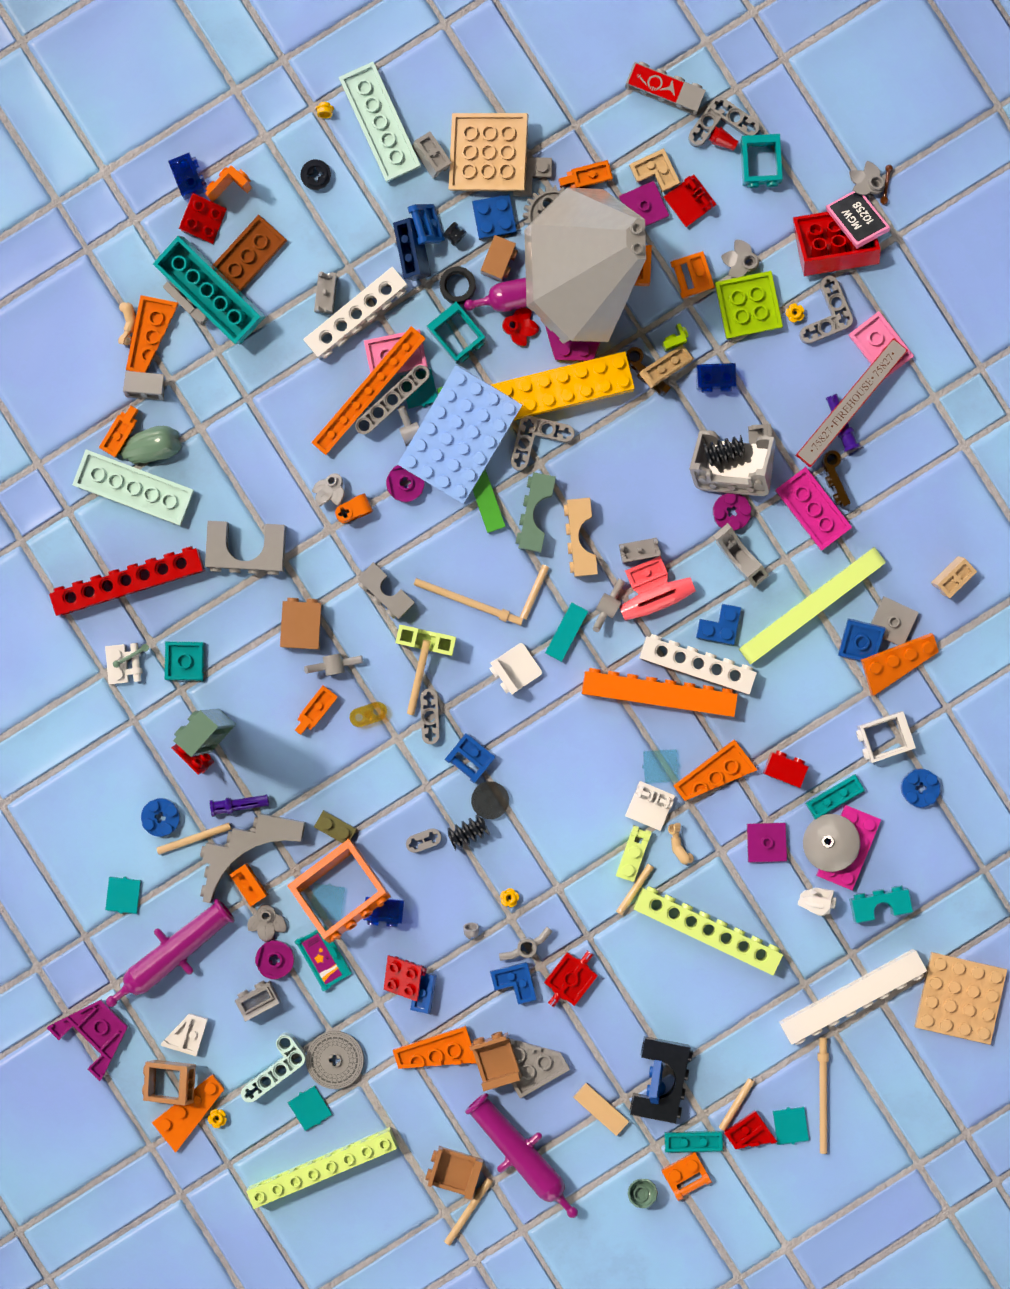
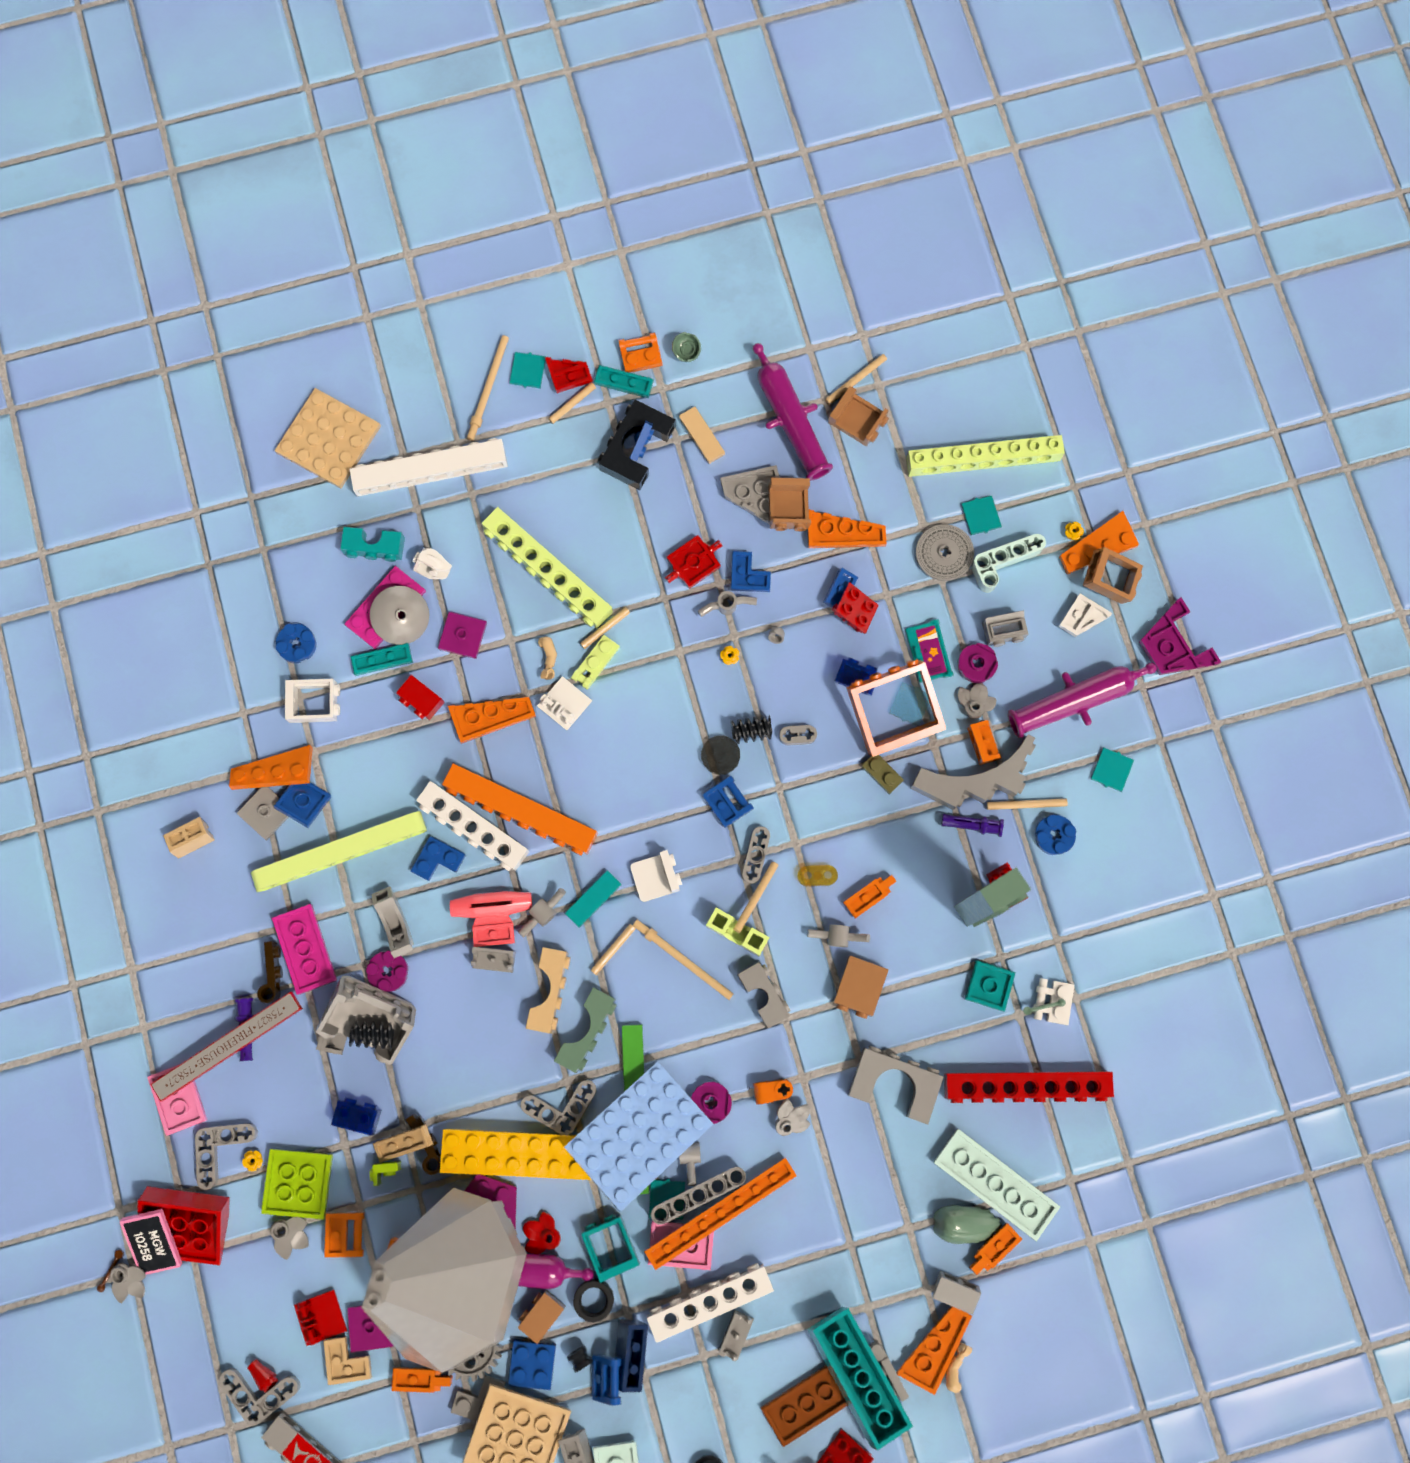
camera: 165 degrees left, 10 degrees down
clear light blue piece [642,749,679,783] -> none
teal window [740,134,783,188] -> none

